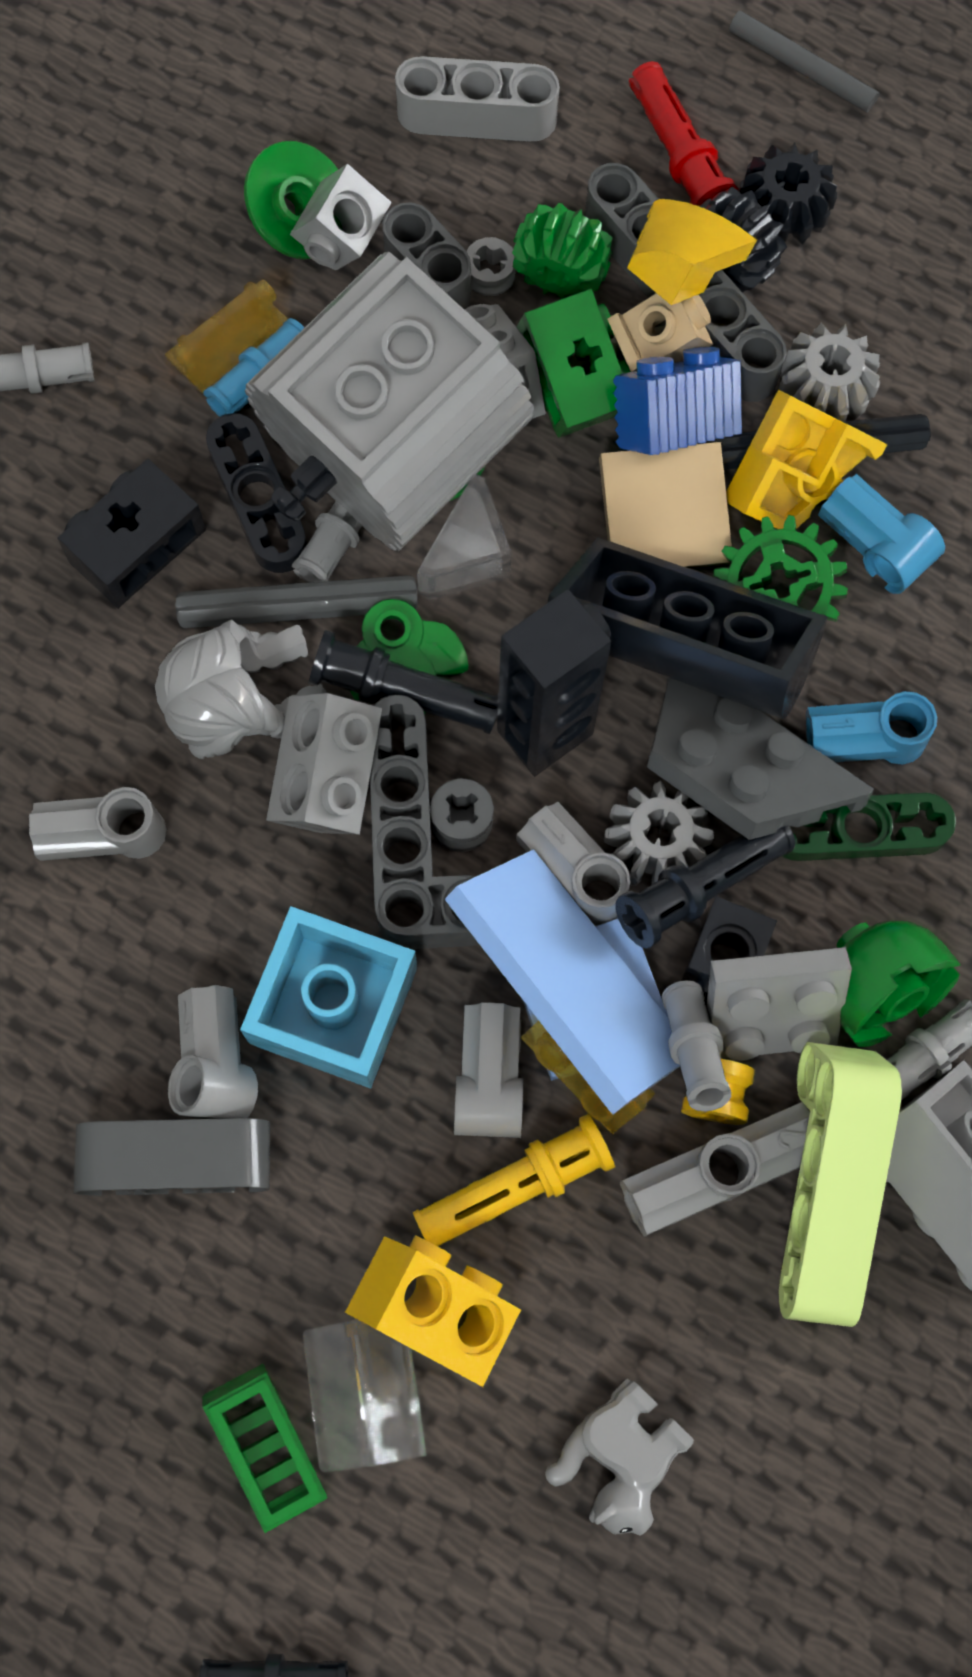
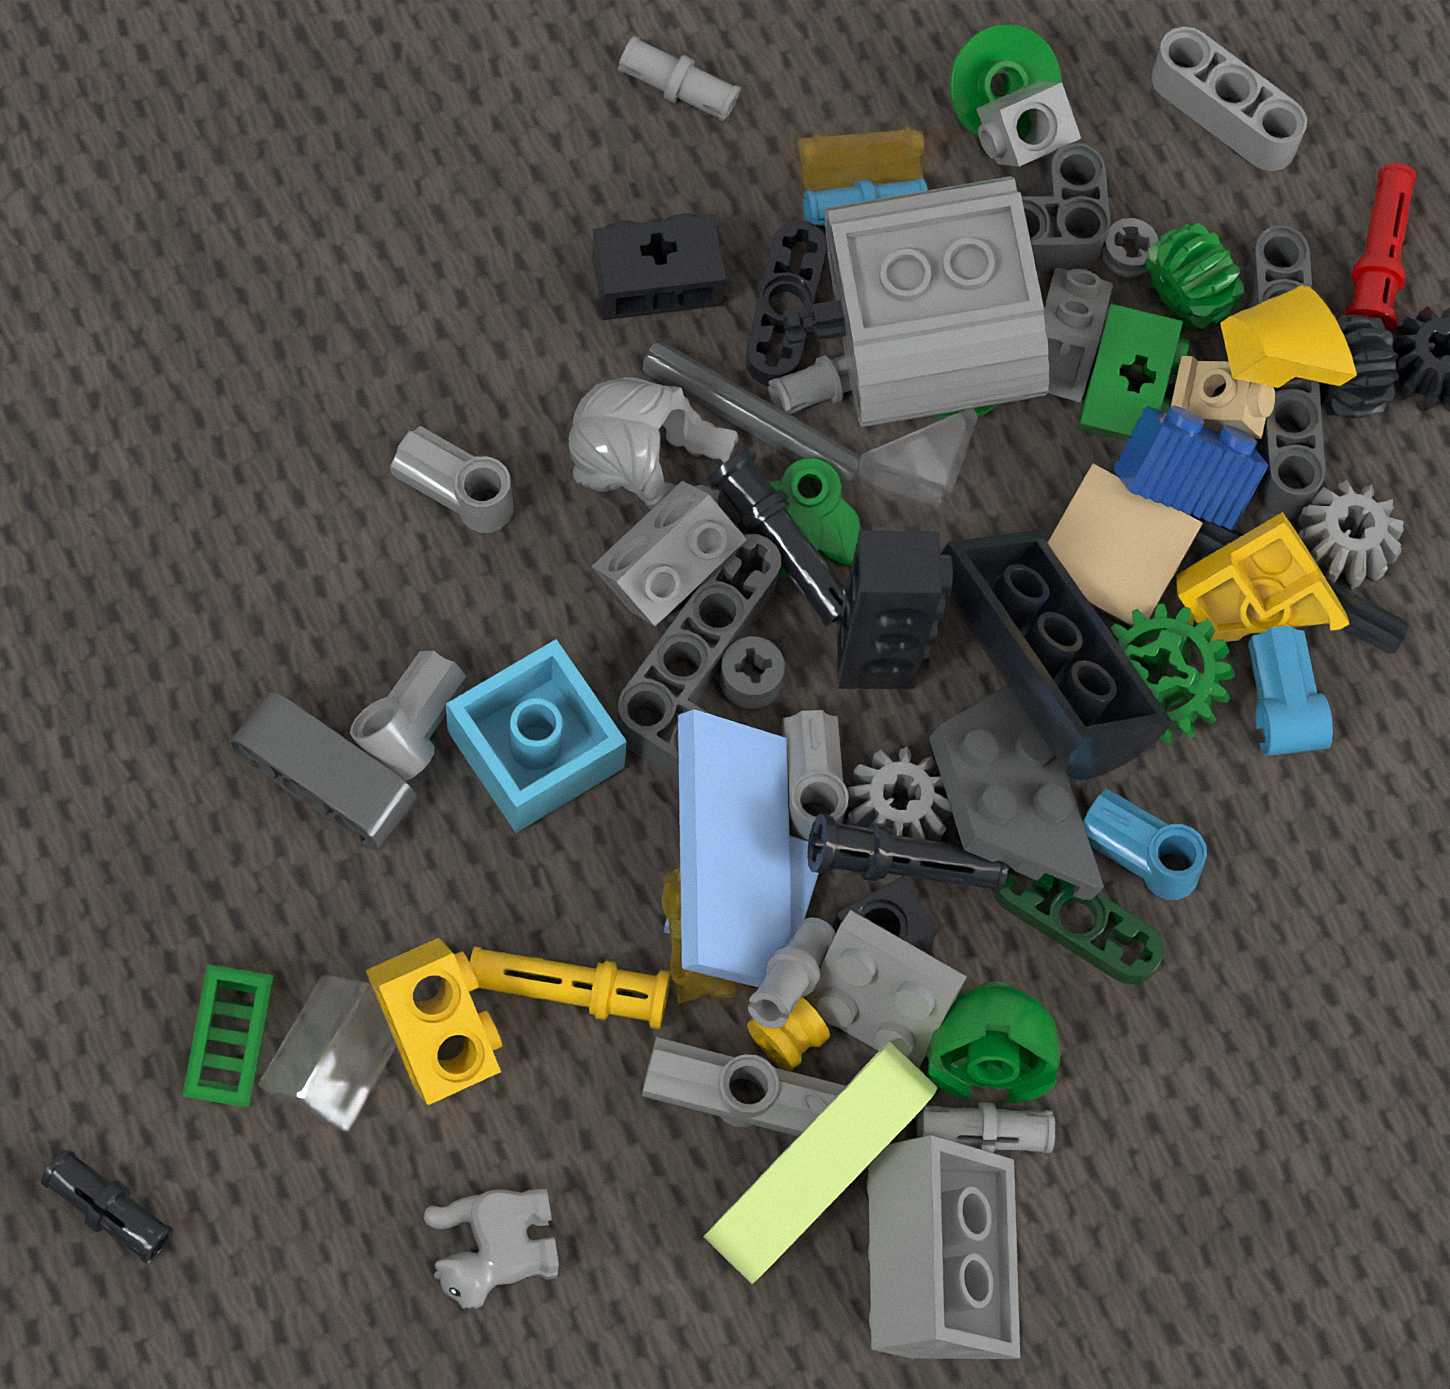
camera: 30 degrees right, 5 degrees down
light grey piece [454,1002,523,1138] -> none

